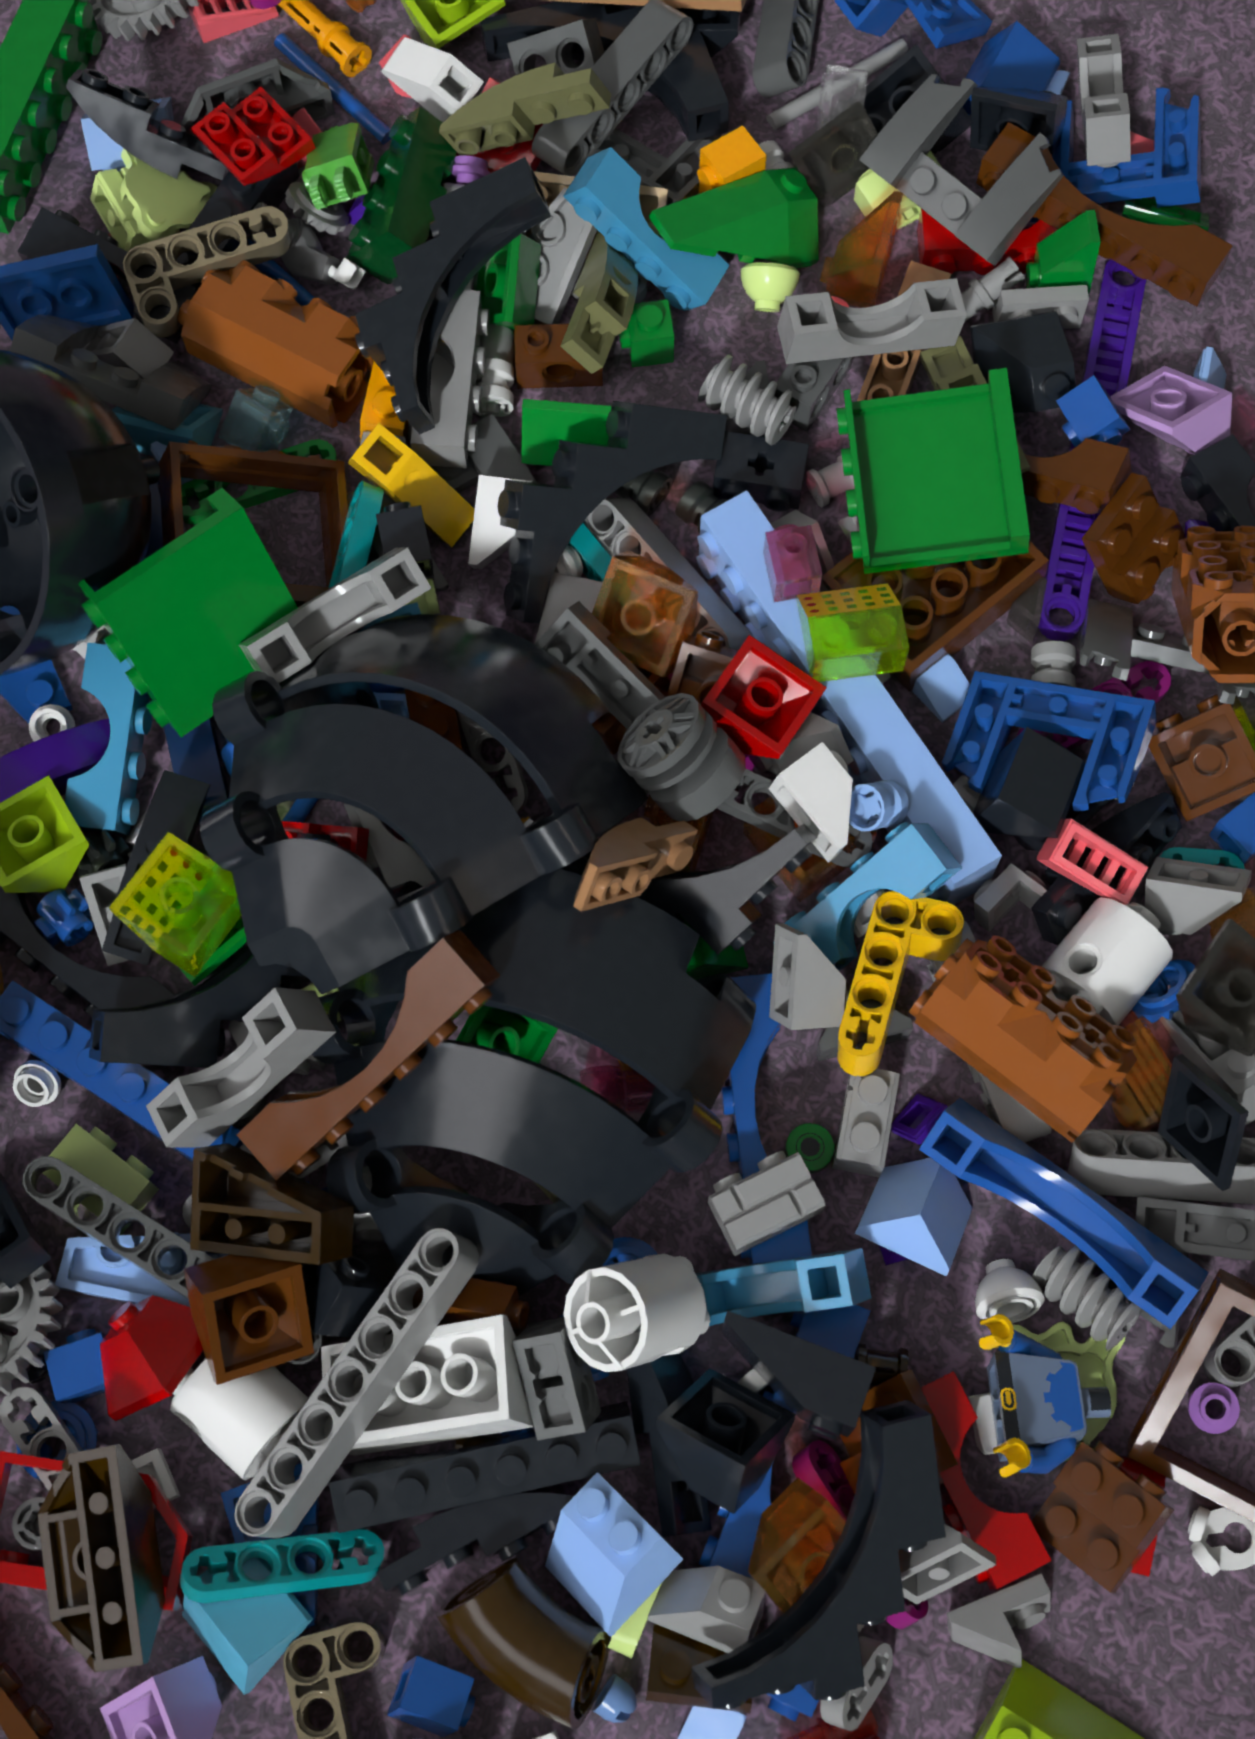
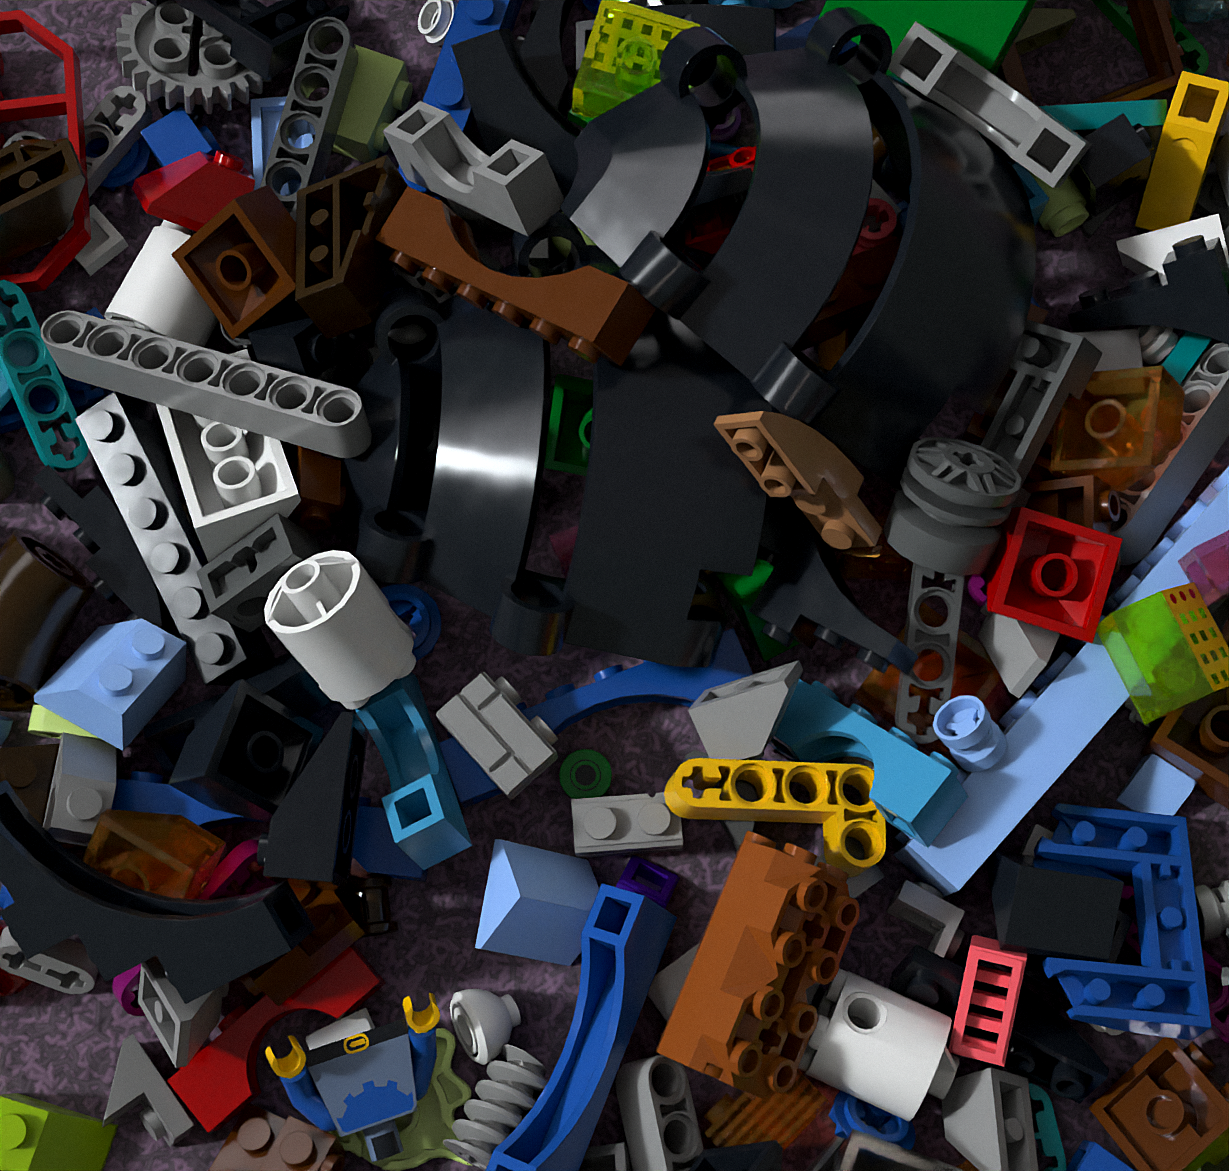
camera: 75 degrees right, 5 degrees up
white slope [768,742,853,863] -> none

